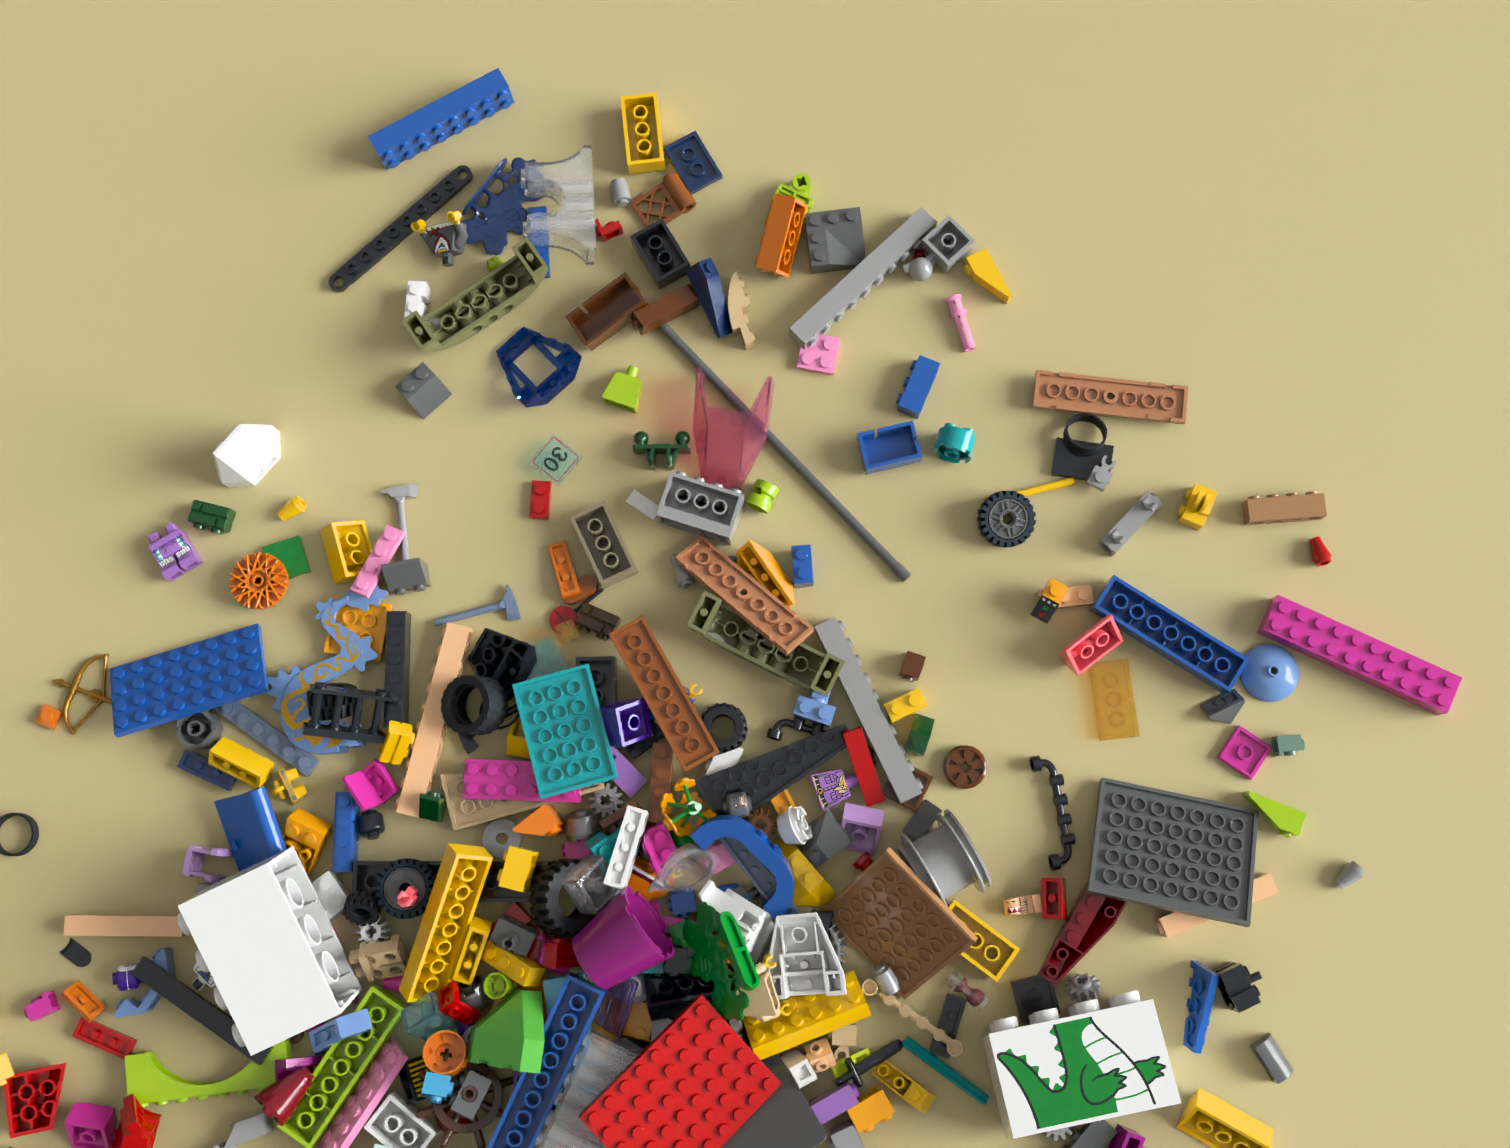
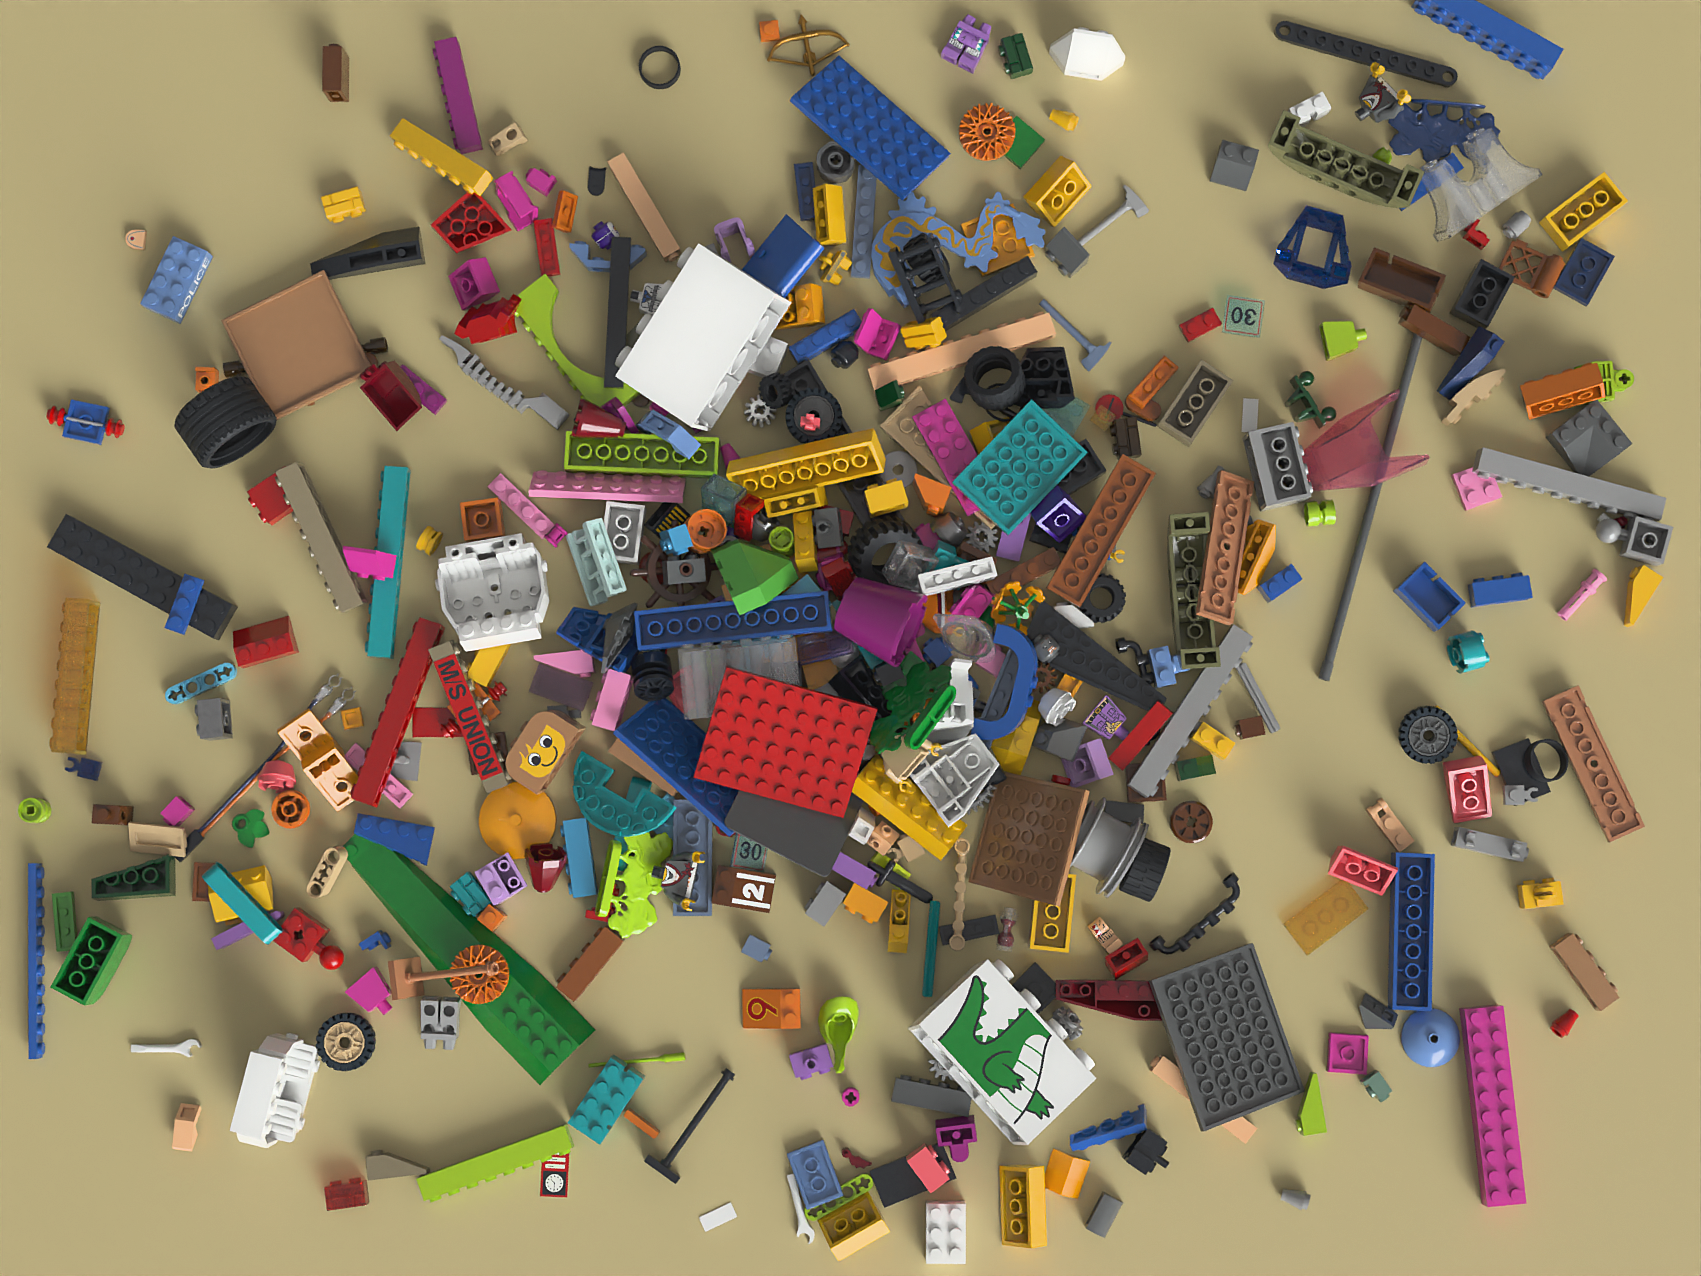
camera: 55 degrees right, 5 degrees up
tan hips [349,934,409,982] -> none
bright pink plate [350,525,405,599] -> none
light grey brick [872,964,900,996] -> none
slope [1030,578,1069,624] -> none
none -> dark pink piece [494,171,539,232]
none -> light orange slope [1044,1148,1090,1199]
none -> black tyre [1119,838,1171,902]
none -> light grey axle [1236,663,1280,733]
none -> coral slope [1443,755,1492,823]

